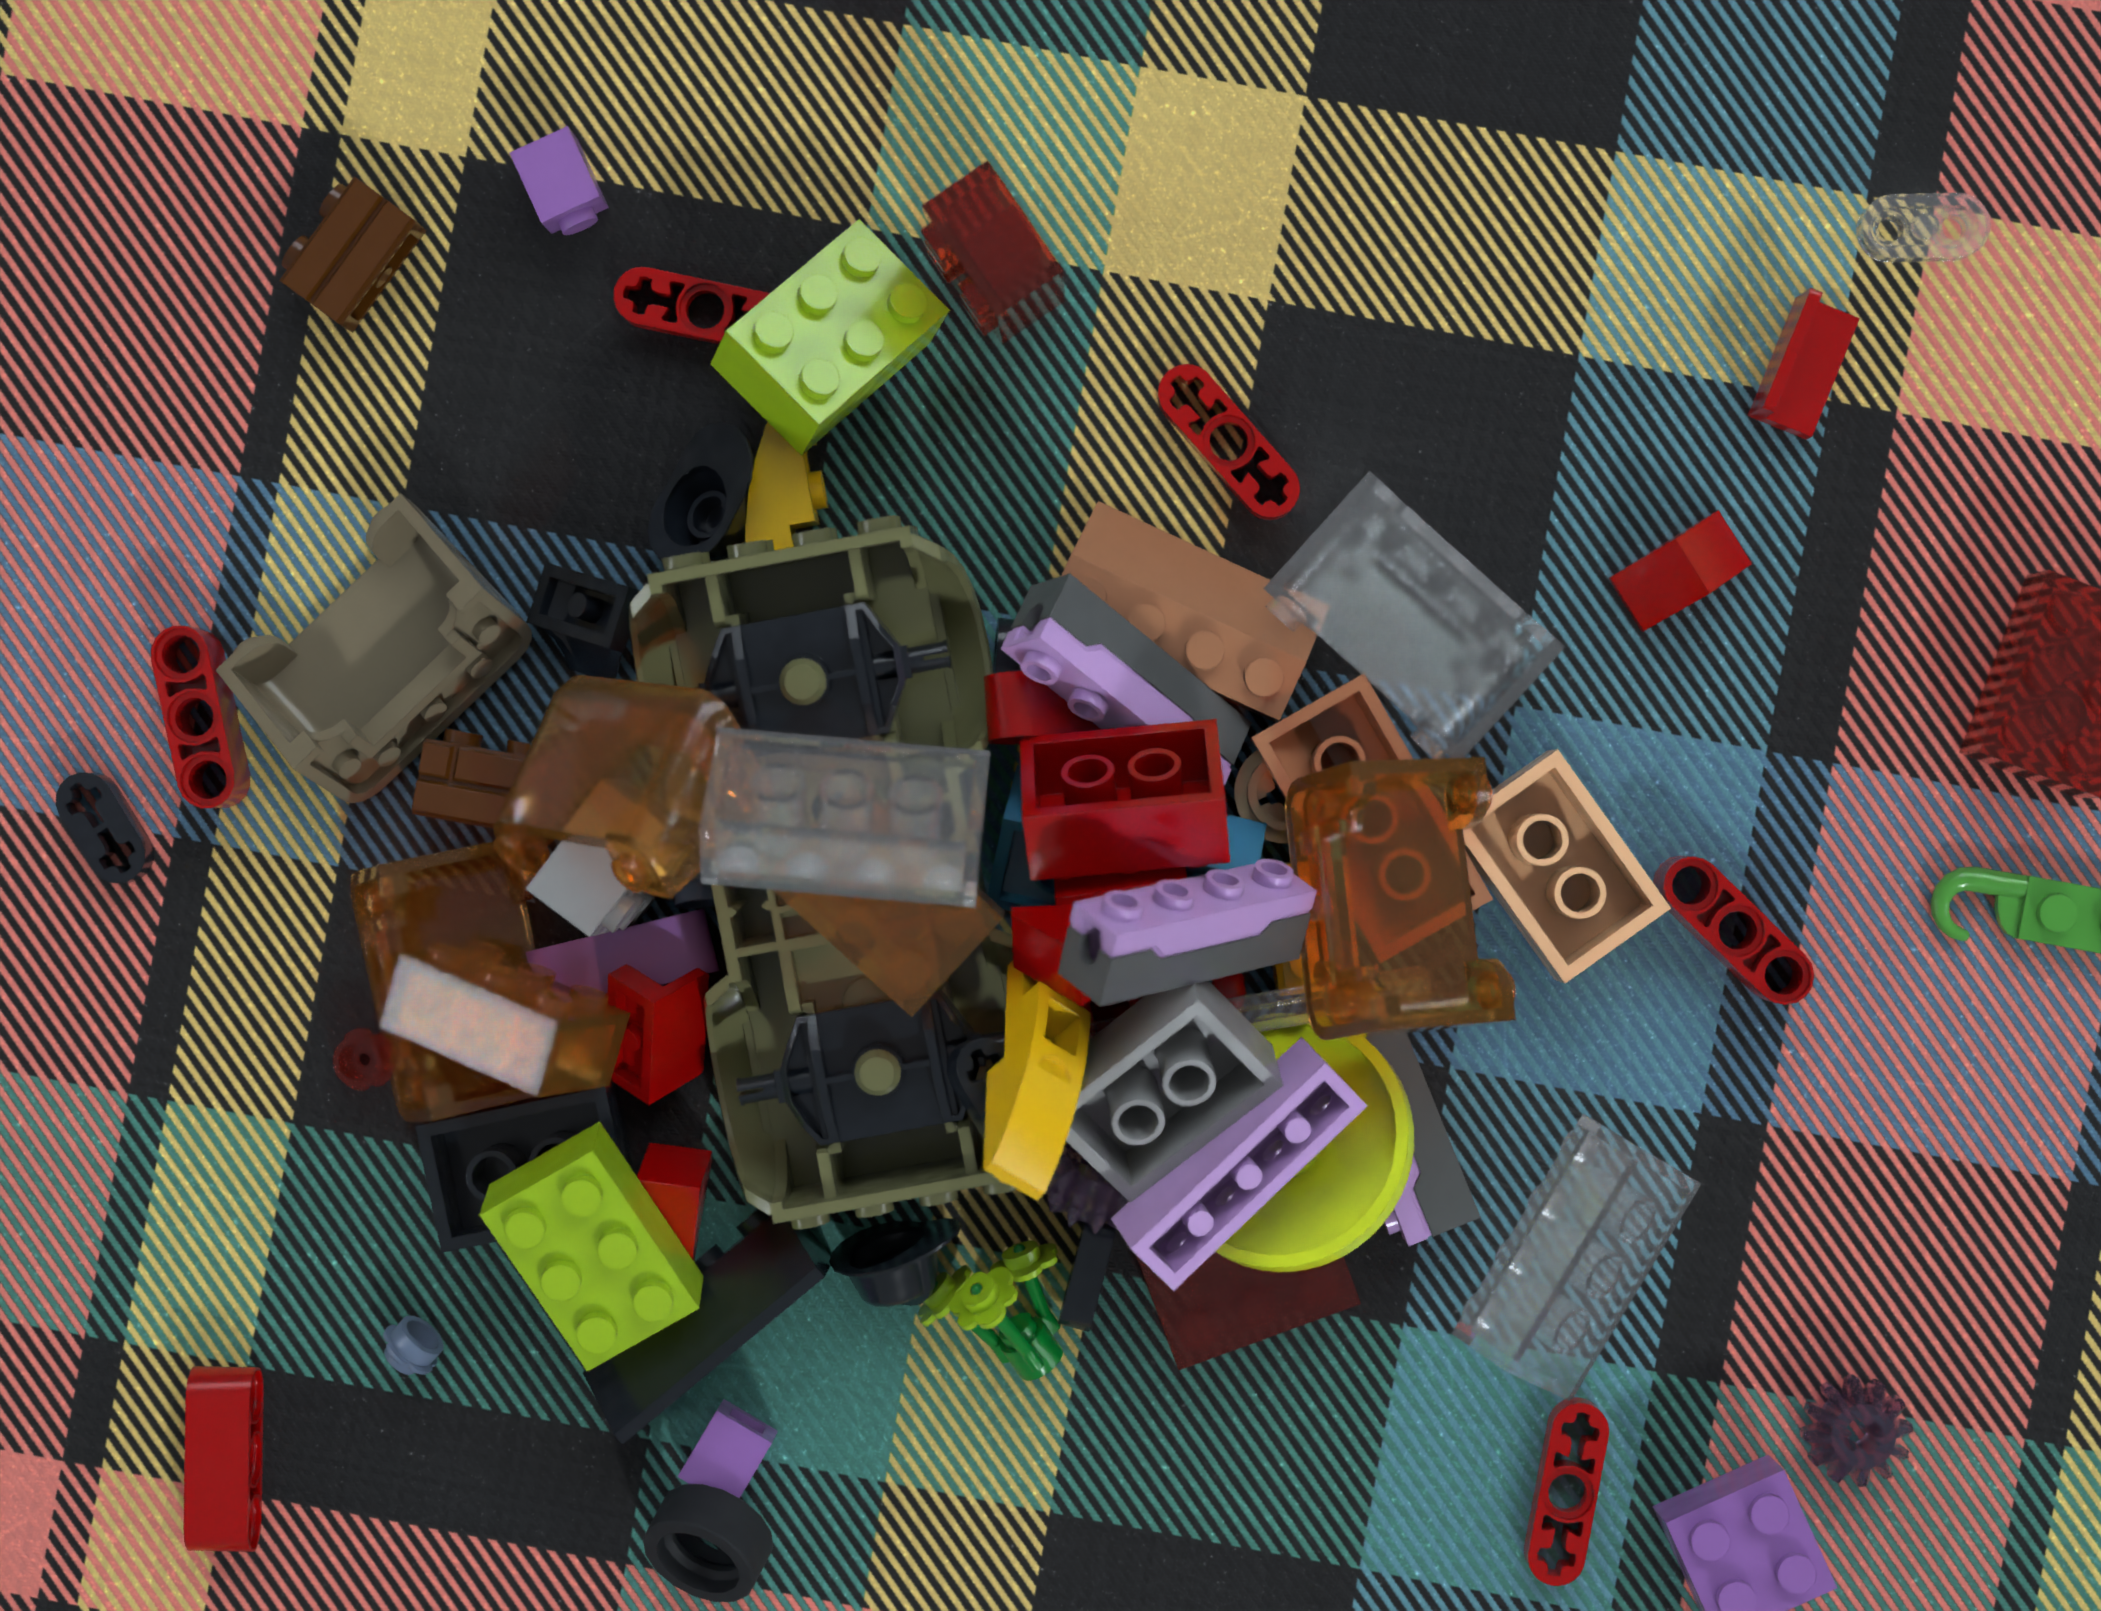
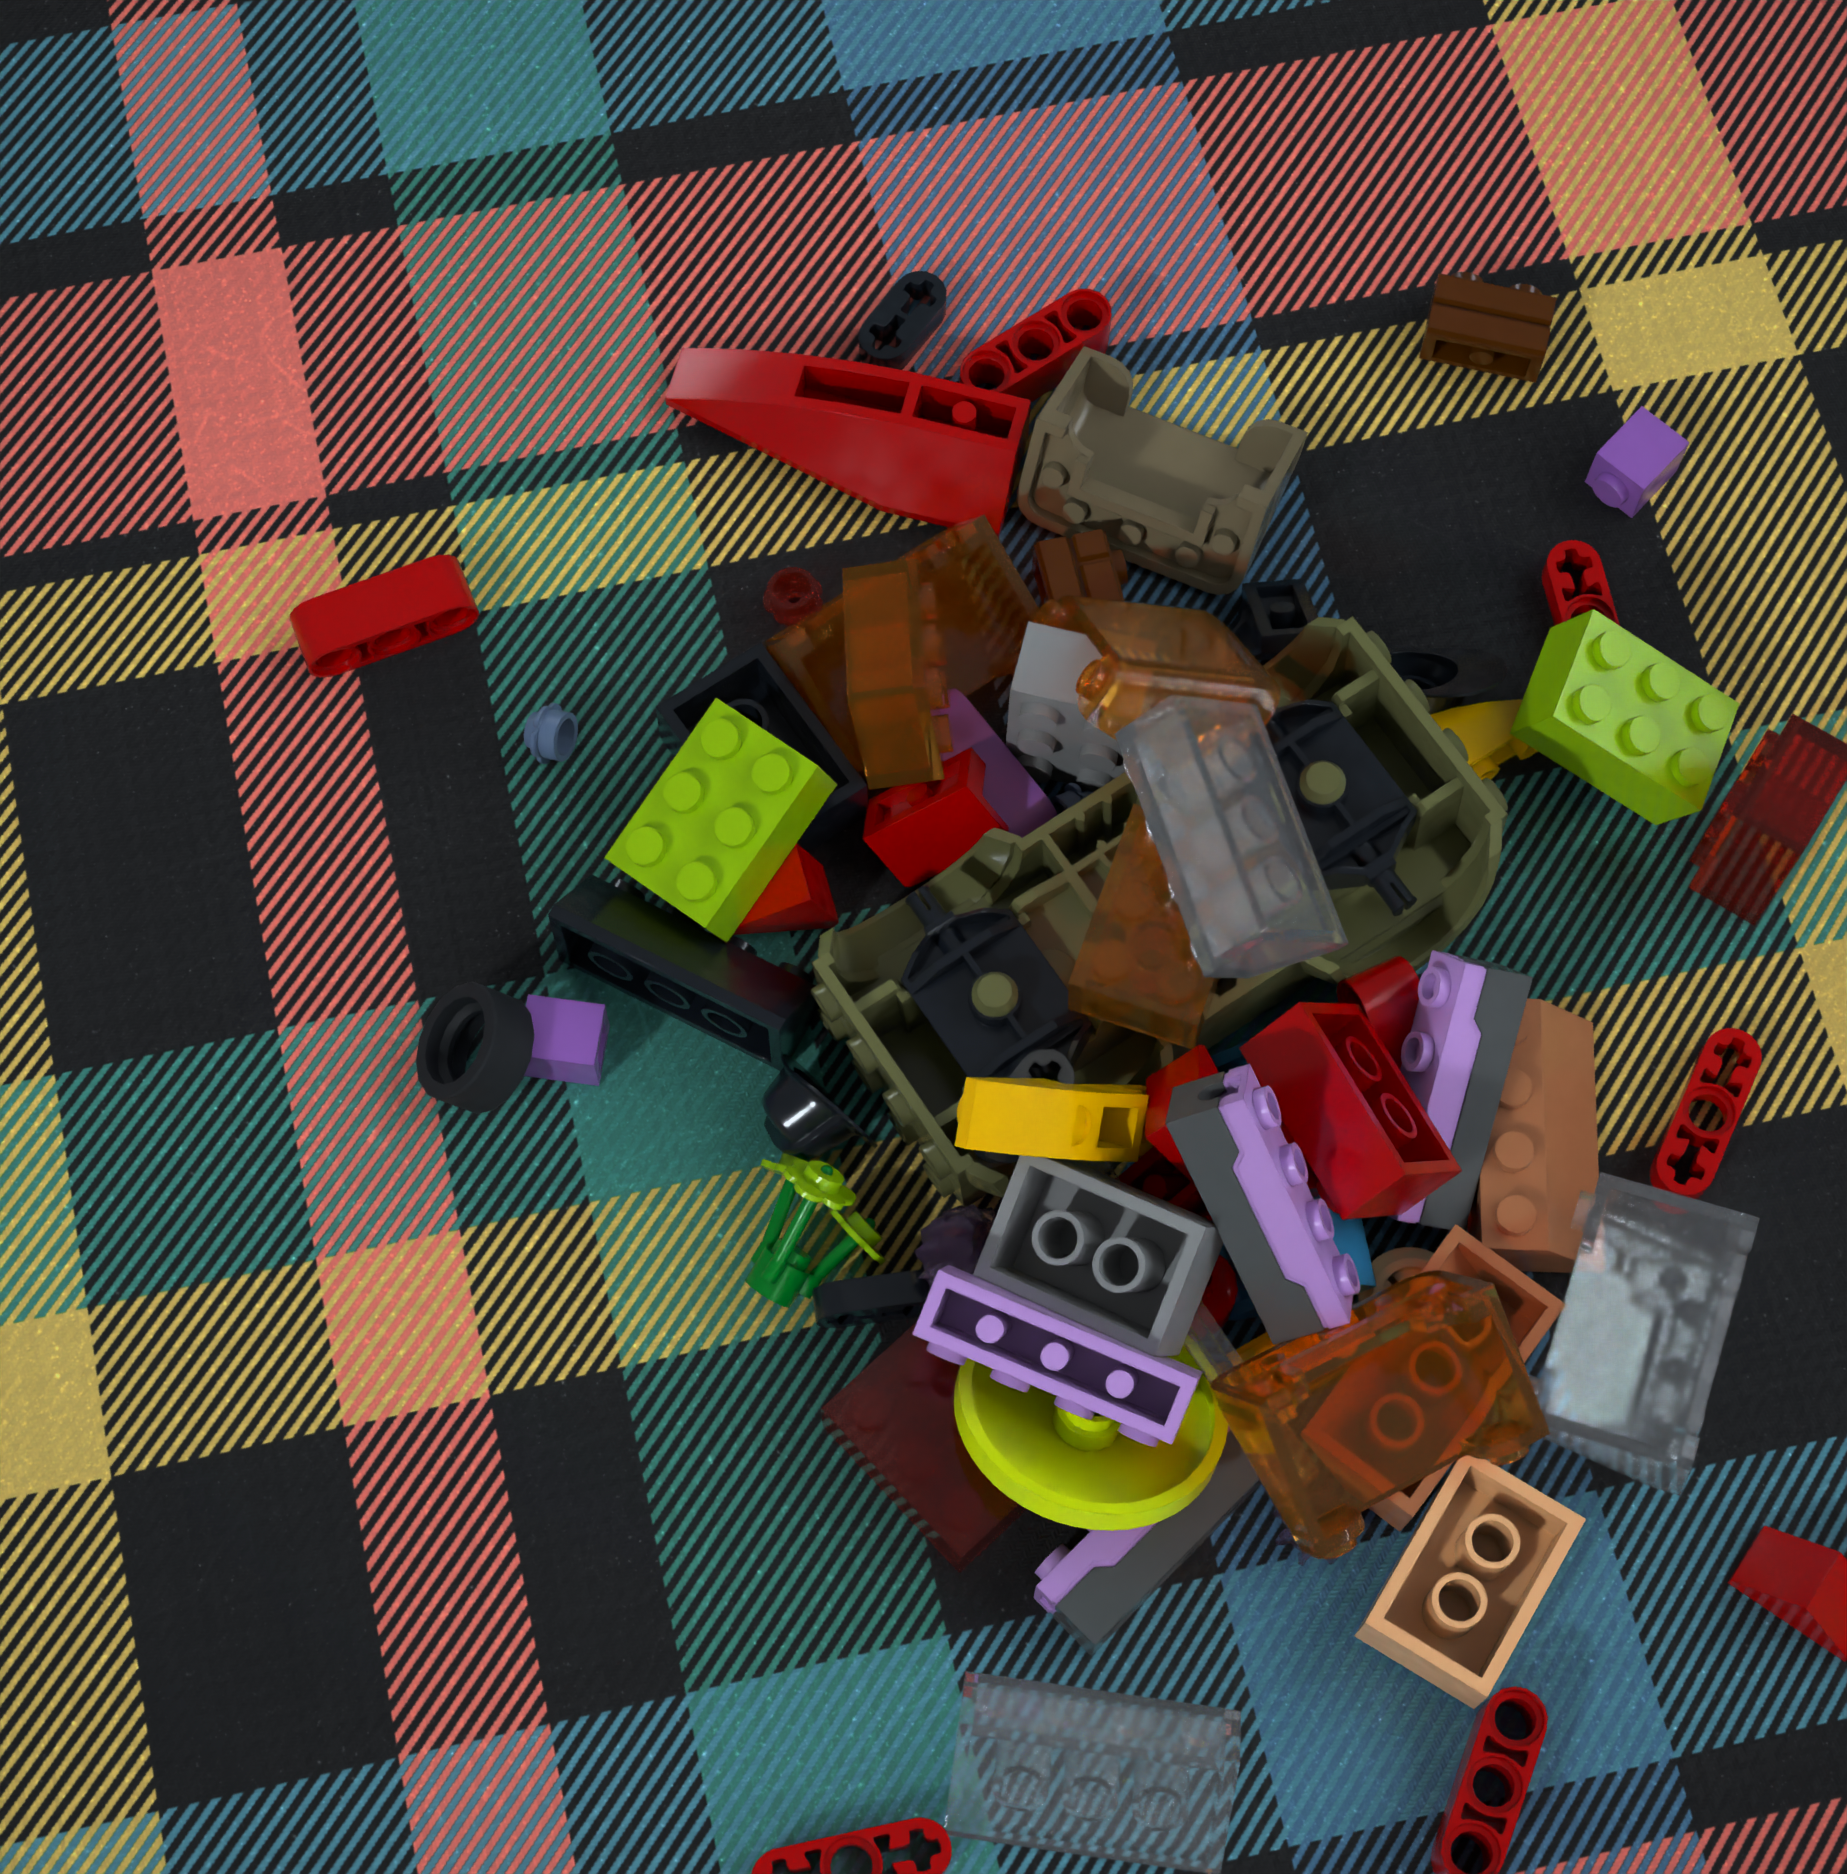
camera: 65 degrees right, 20 degrees down
none -> red wedge [665,348,1031,539]

